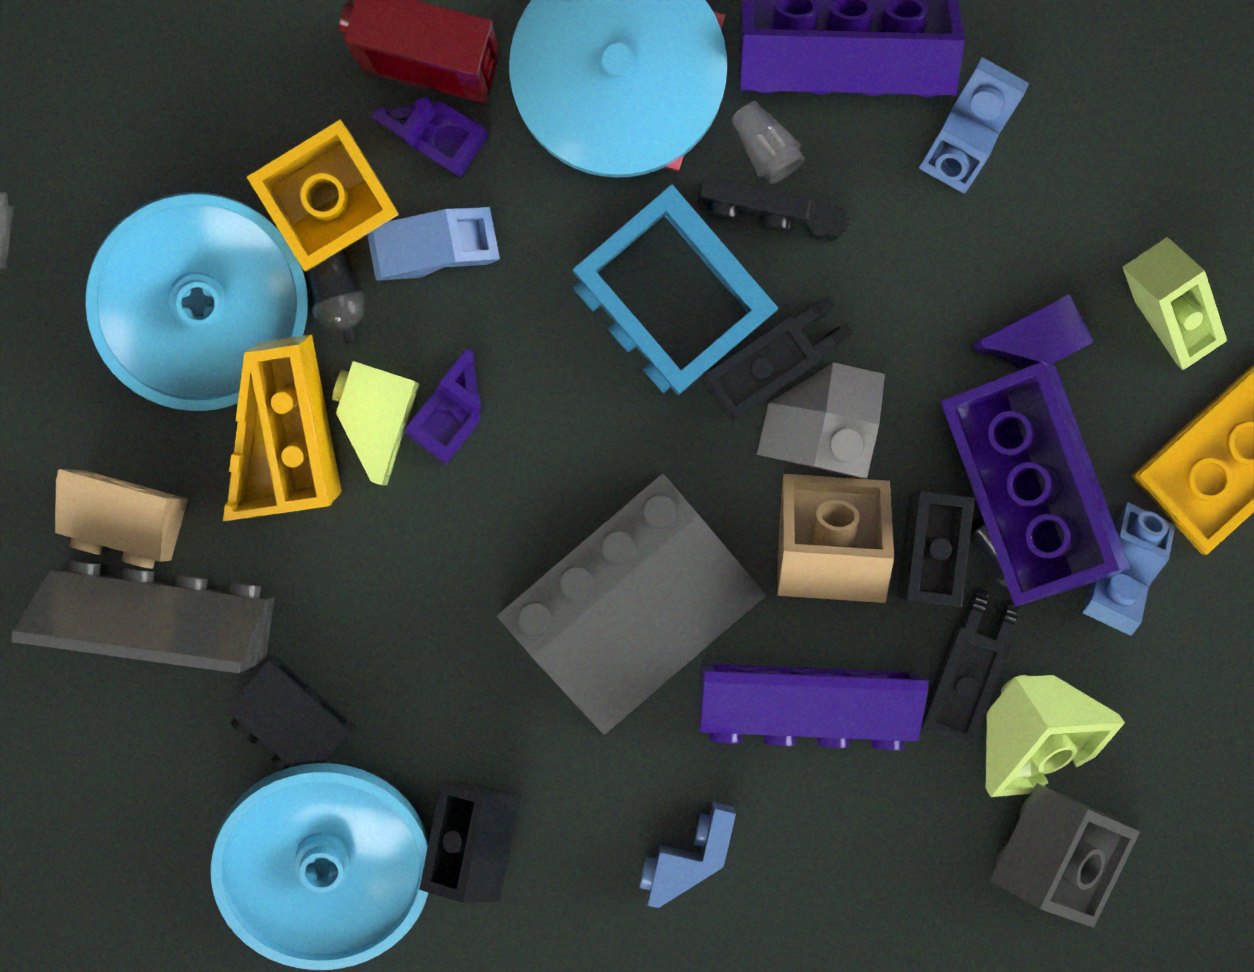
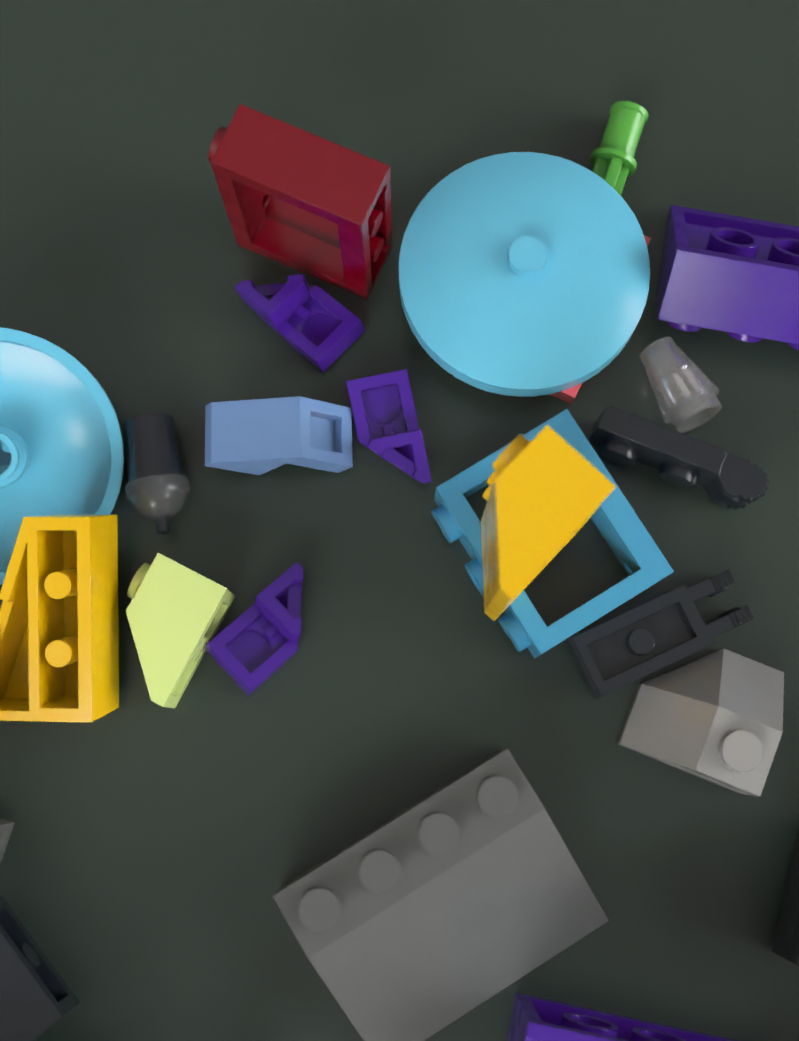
camera: 10 degrees right, 10 degrees down
yellow slope [247,119,399,272] -> none
tan slope [777,474,894,603] -> none
none -> dark purple slope [346,369,432,484]
none -> yellow slope [481,425,616,621]

